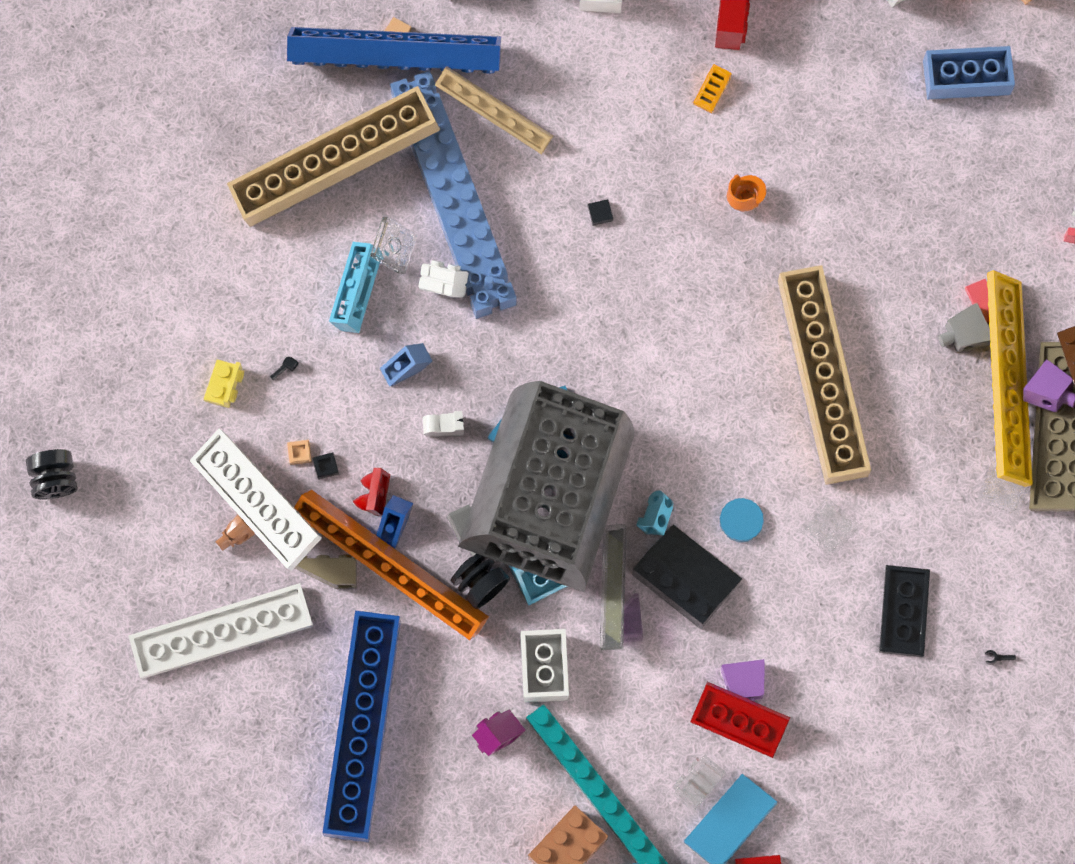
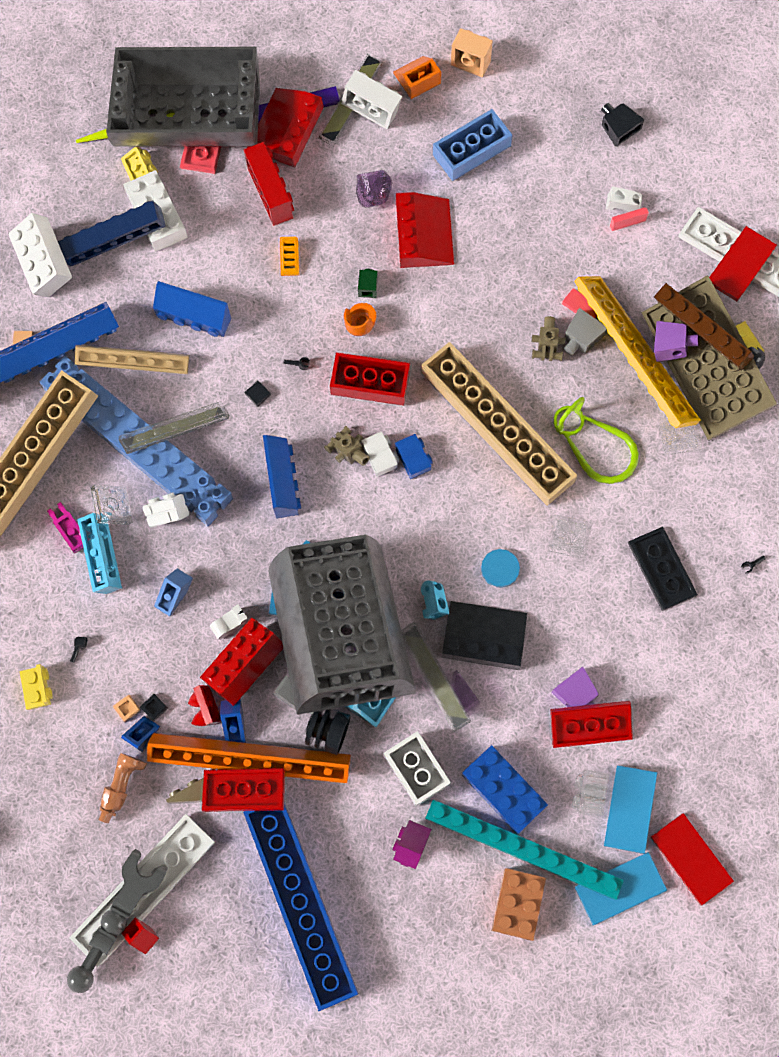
camera: 25 degrees left, 0 degrees up
white plate [190,429,322,571] -> none
none -> dark pink hinge [47,502,88,554]
none -> dark grey piece [67,849,168,993]
none -> clear tile [119,401,230,454]
none -> blue slope [121,716,160,752]
none -> red brick [121,917,159,955]
none -> blue slope [153,281,231,337]
none -> red brick [200,618,283,706]
none -> red tile [202,768,285,812]
none -> blue slope [263,435,302,519]
none -> black hand [283,357,310,370]
none -> dark tan piece [324,426,369,466]
none -> red brick [330,352,410,406]
none -> clear purple helmet [356,170,392,208]
none -> dark green brick [358,268,378,298]
none -> white brick [361,431,399,477]
none -> blue brick [394,434,433,479]
none -> red slope [396,192,454,268]
none -> blue brick [462,745,548,835]
none -> dark tan piece [531,316,565,361]
none -> lime animal [553,397,639,484]

